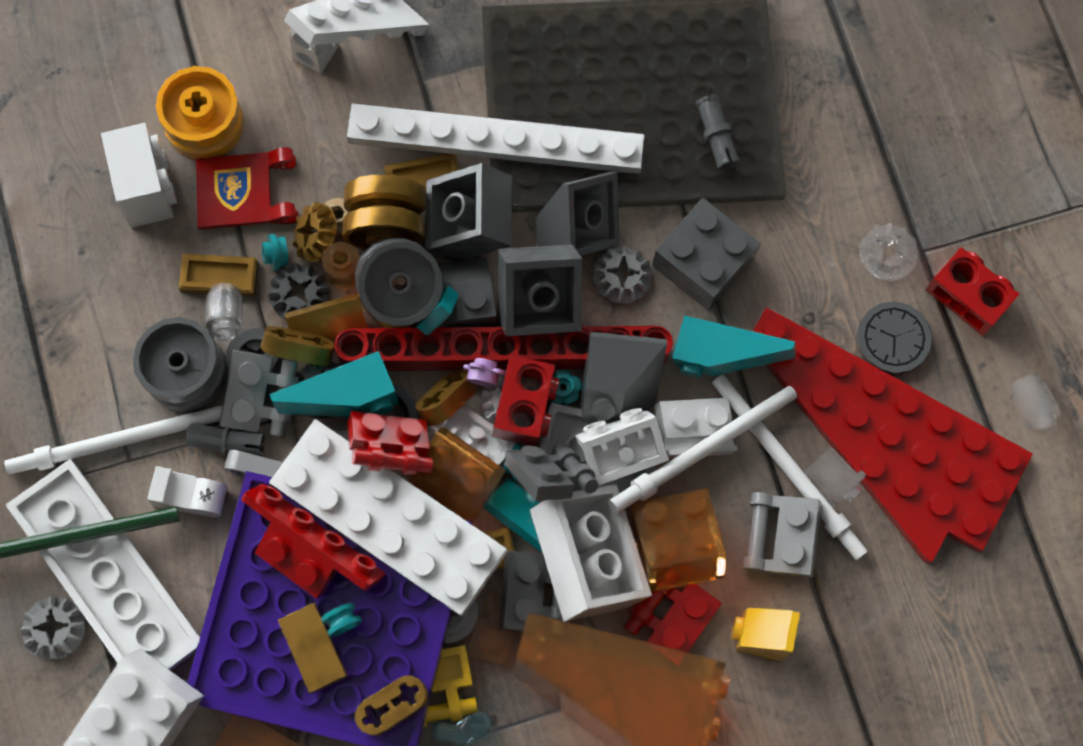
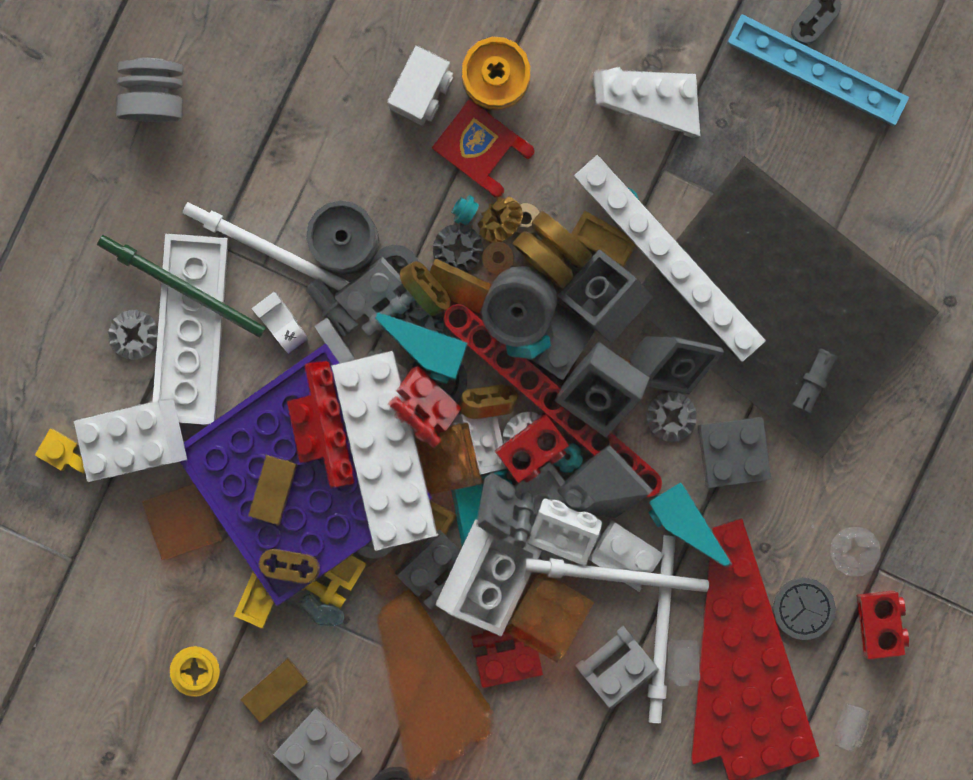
camera: 50 degrees right, 15 degrees up
pearl gold tile [179,253,258,297] -> none
clear brick [205,283,244,341] -> none
teal bush [321,603,362,638] -> none
lavender plate [463,358,506,387] -> none
yellow slope [731,608,800,662] -> none

